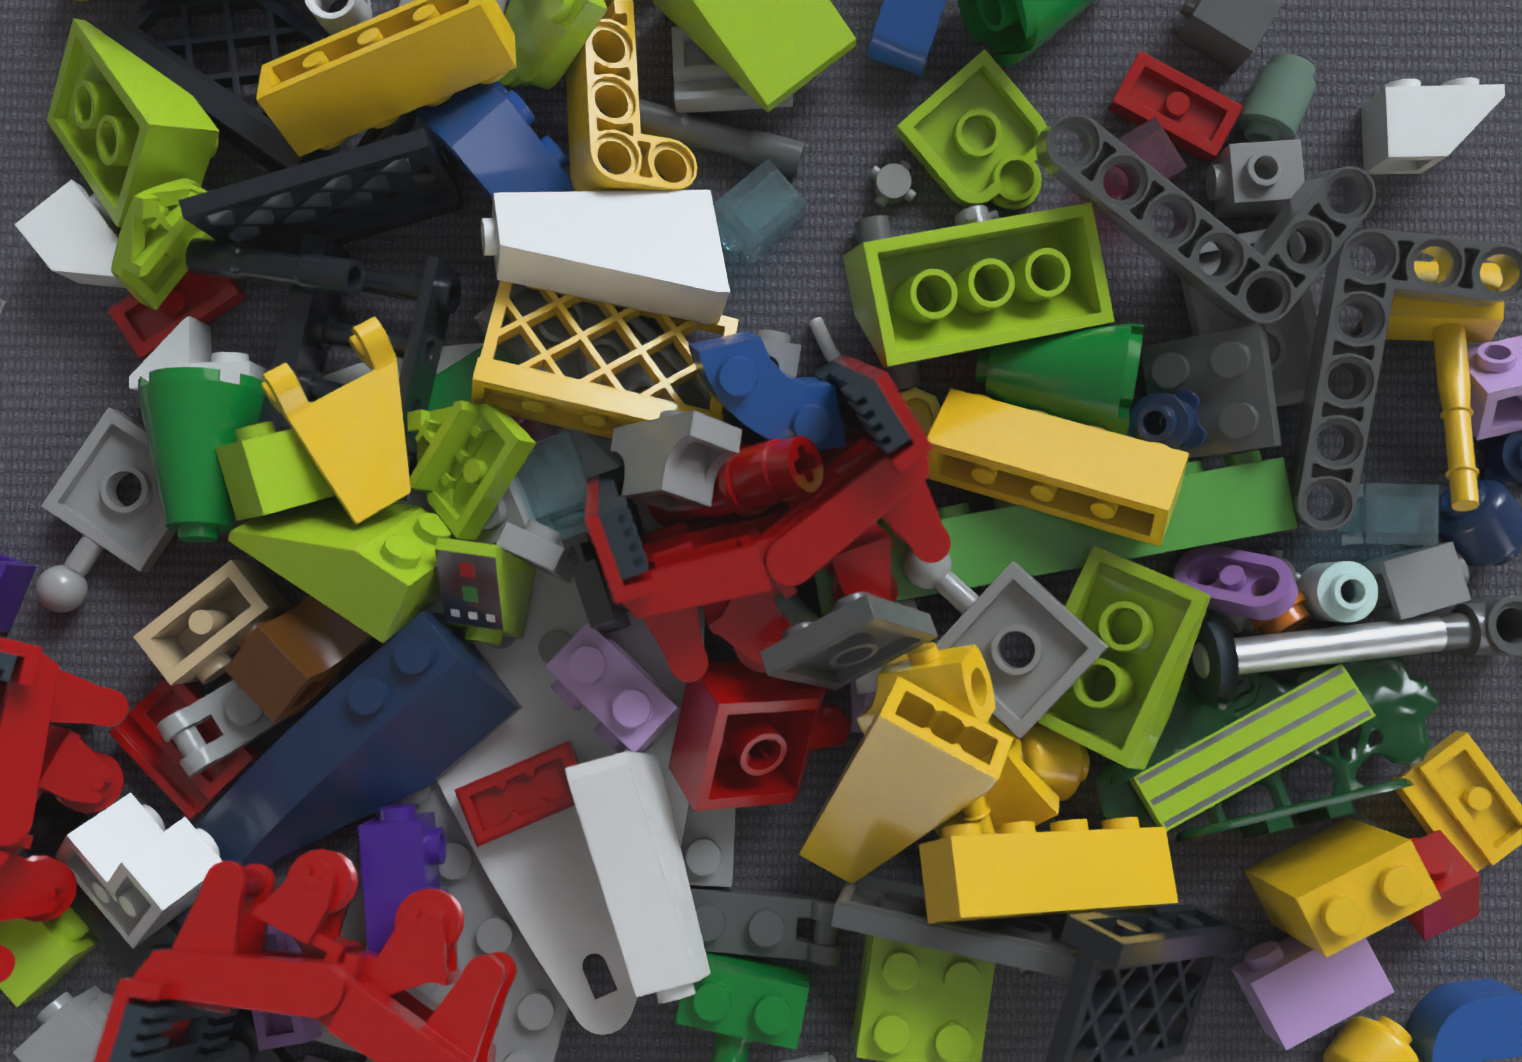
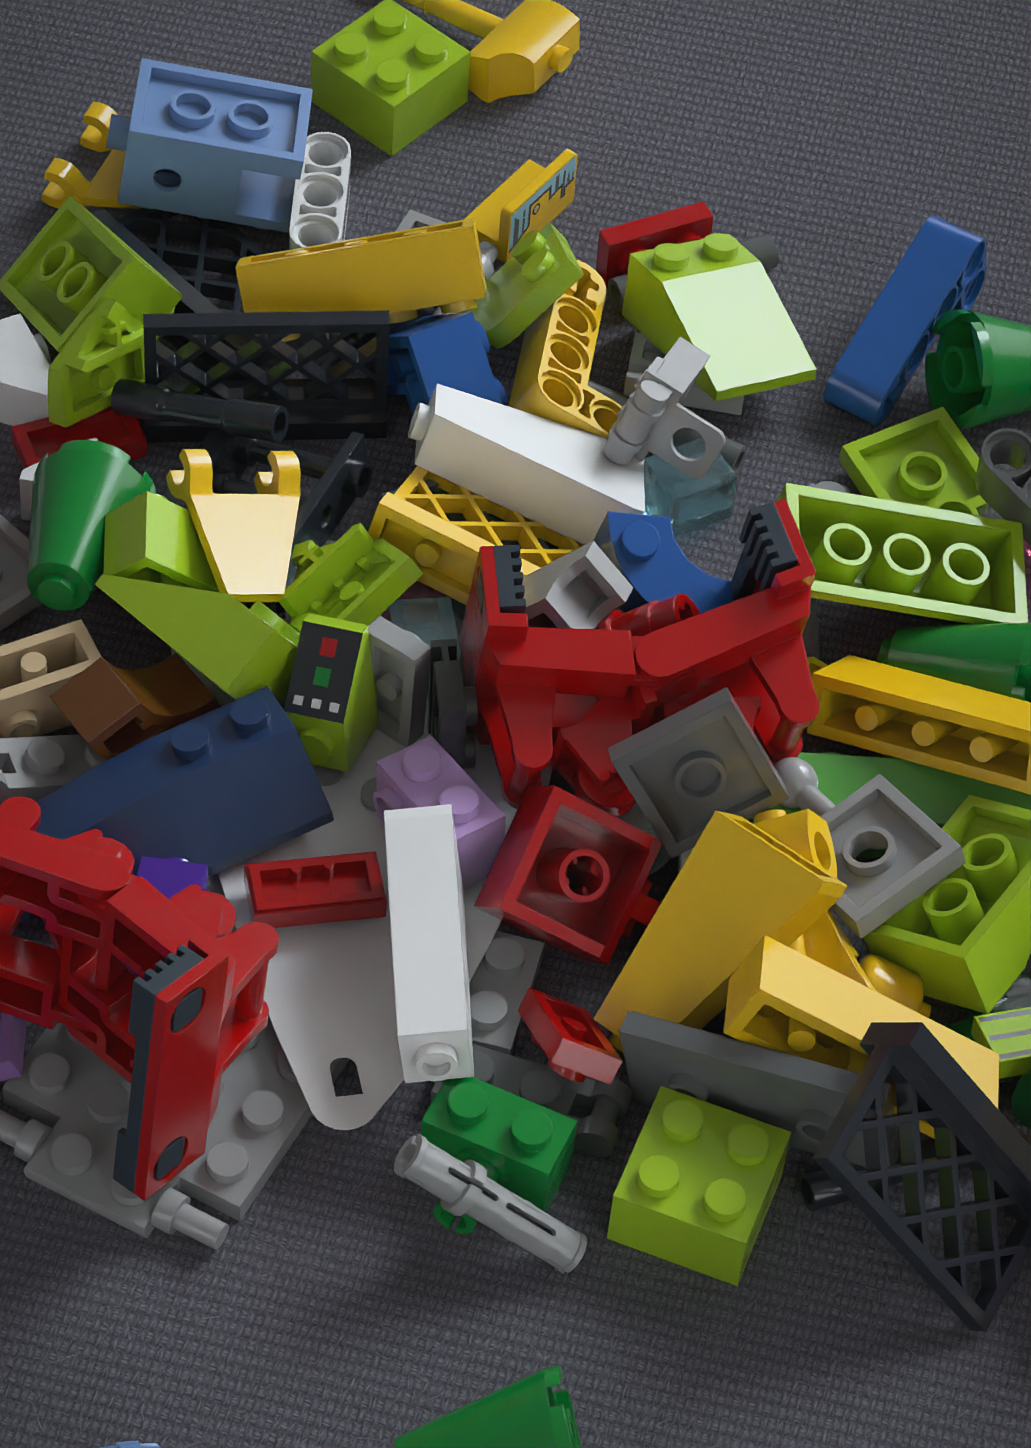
camera: 10 degrees right, 35 degrees down
none -> red plate [517,987,622,1085]
none -> light grey piece [603,337,726,479]

